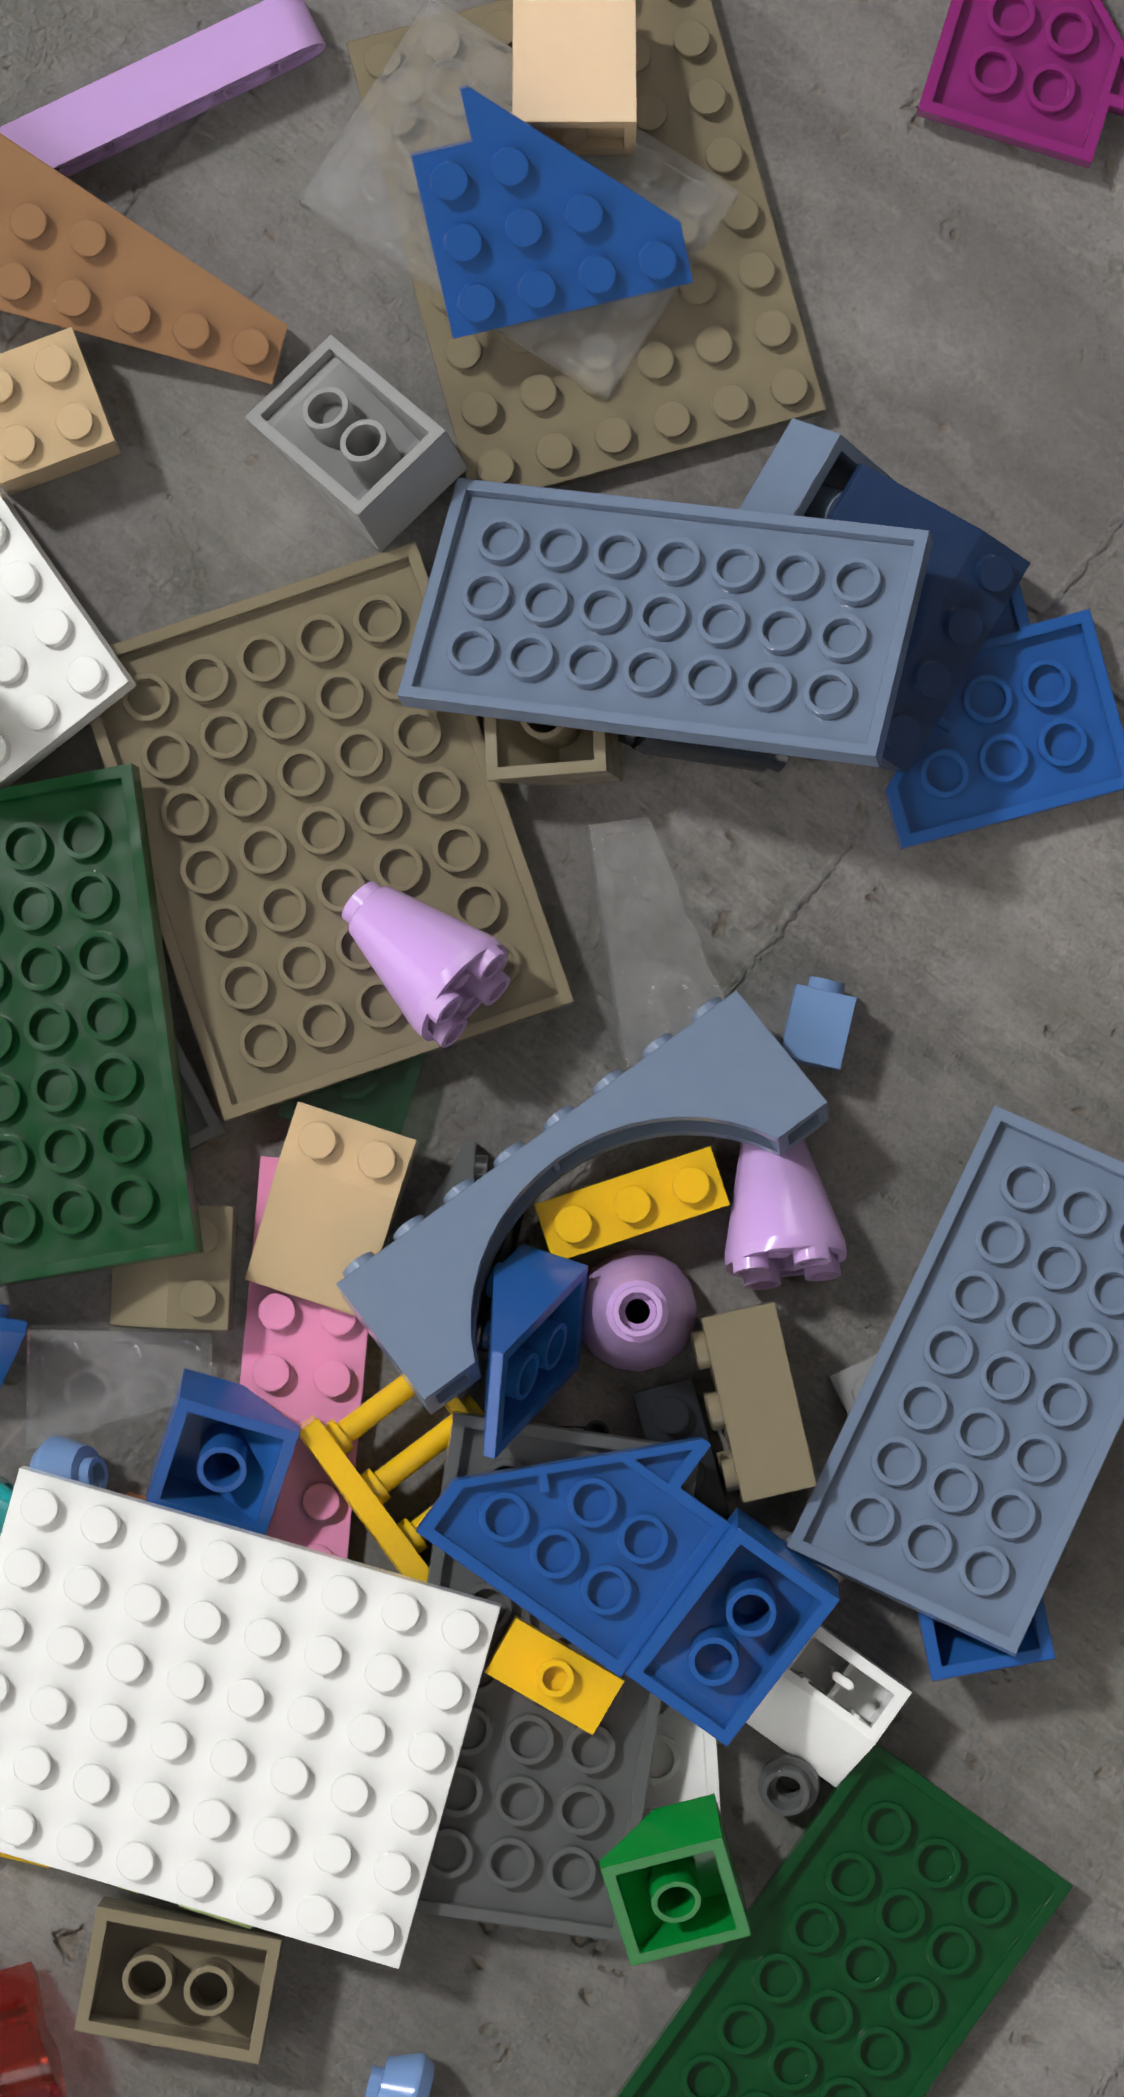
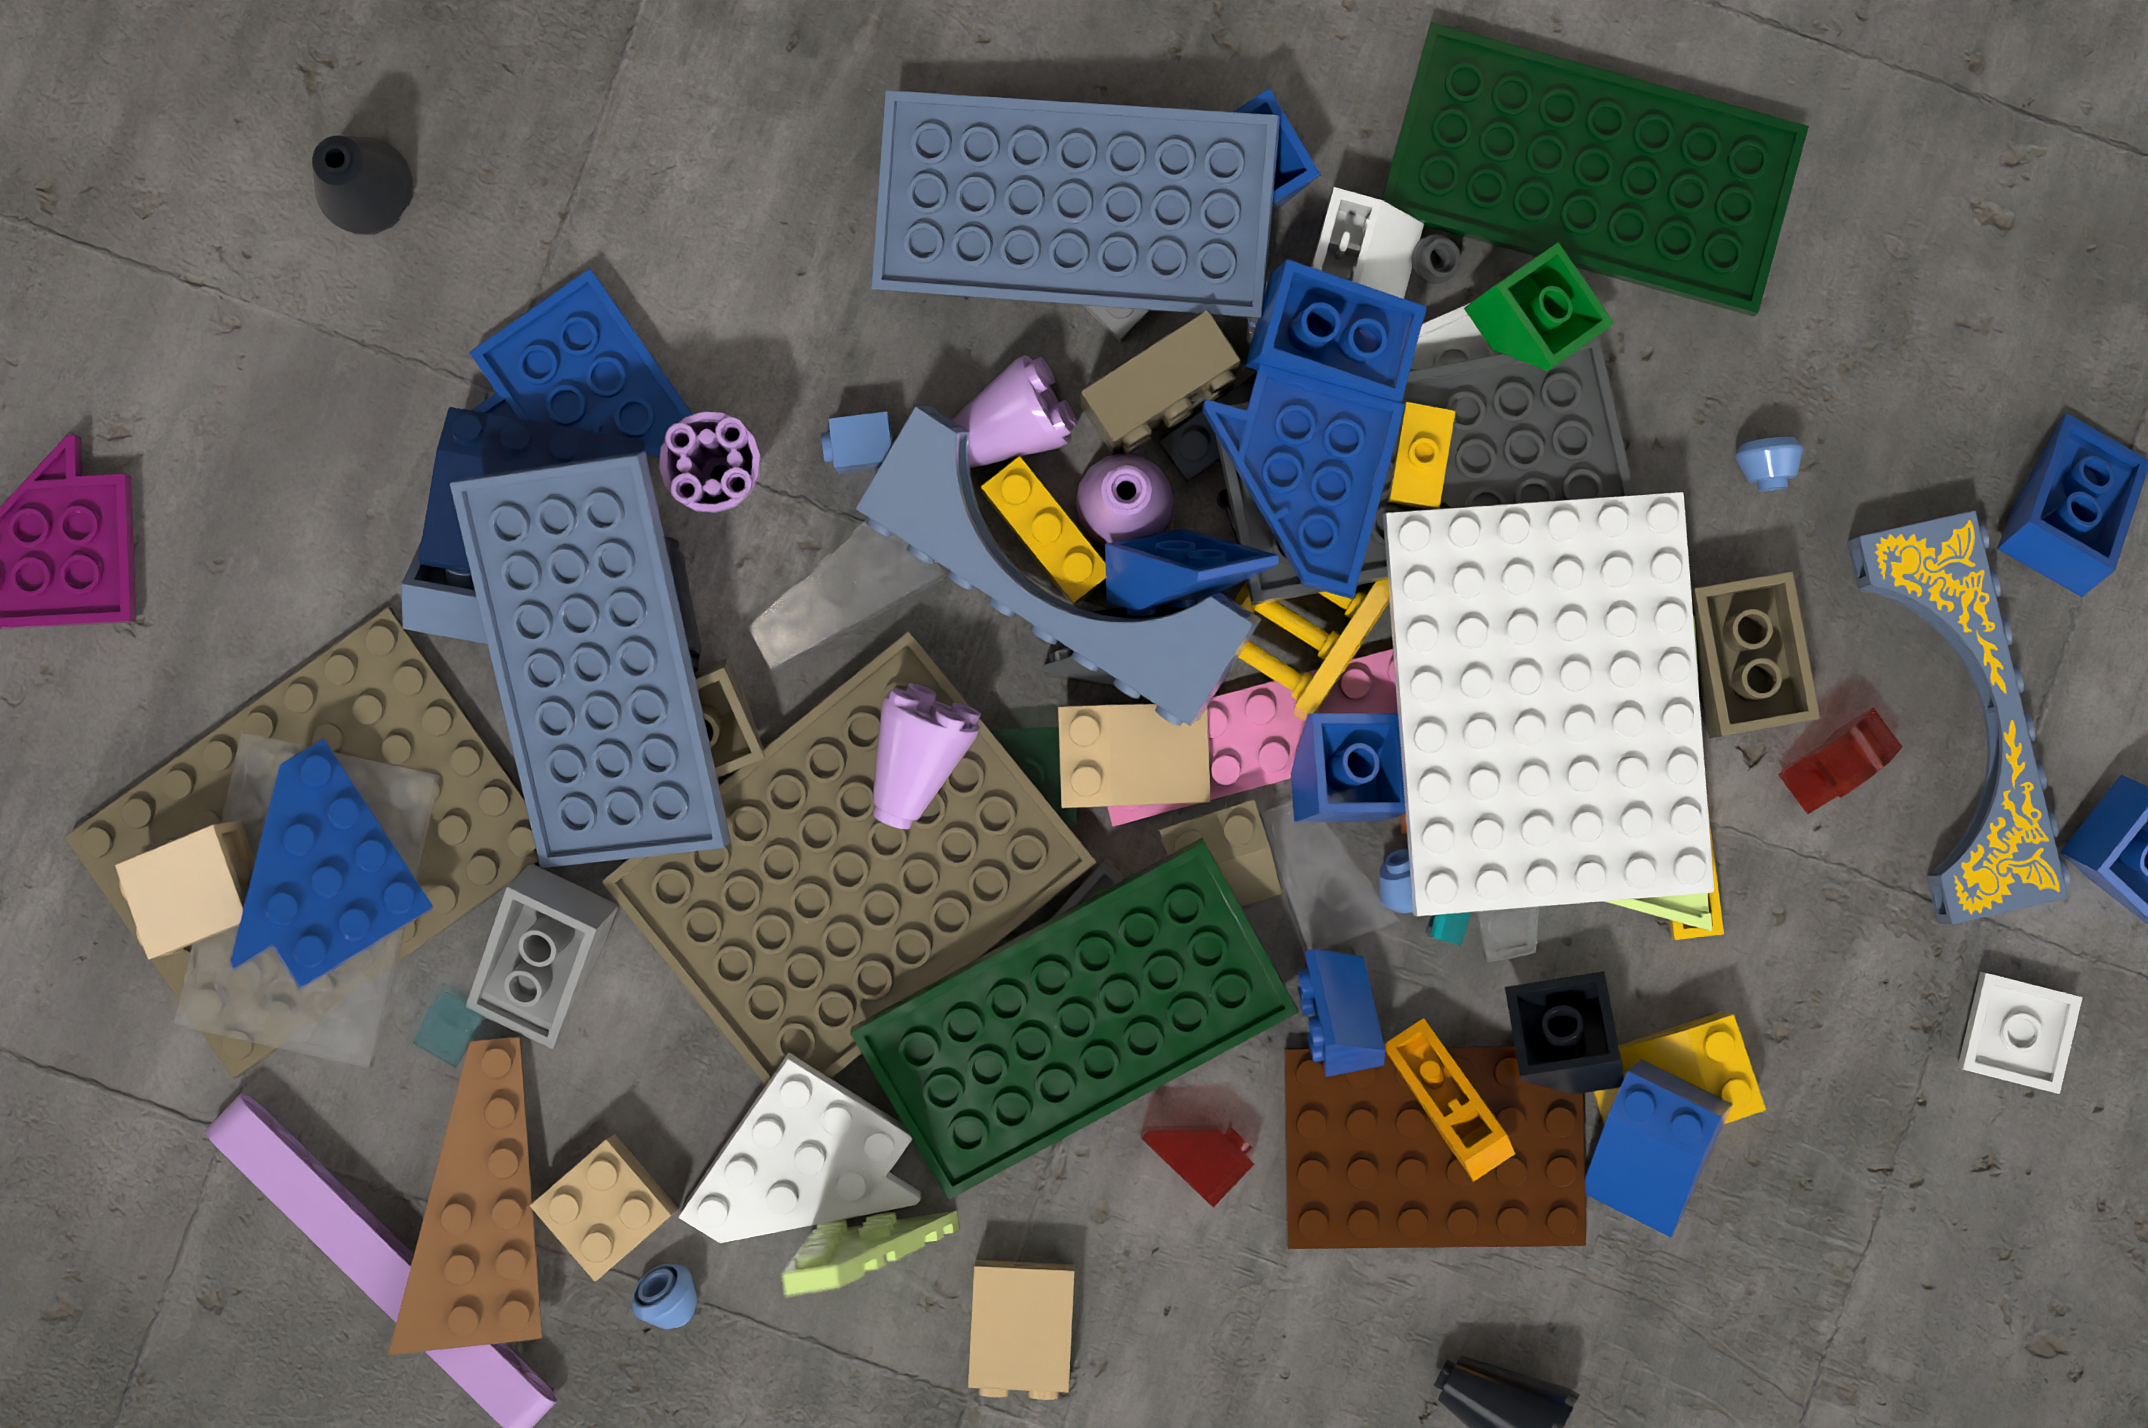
camera: 110 degrees left, 0 degrees up
none -> clear light blue slope [413,992,485,1068]
none -> lavender cone [659,412,761,513]

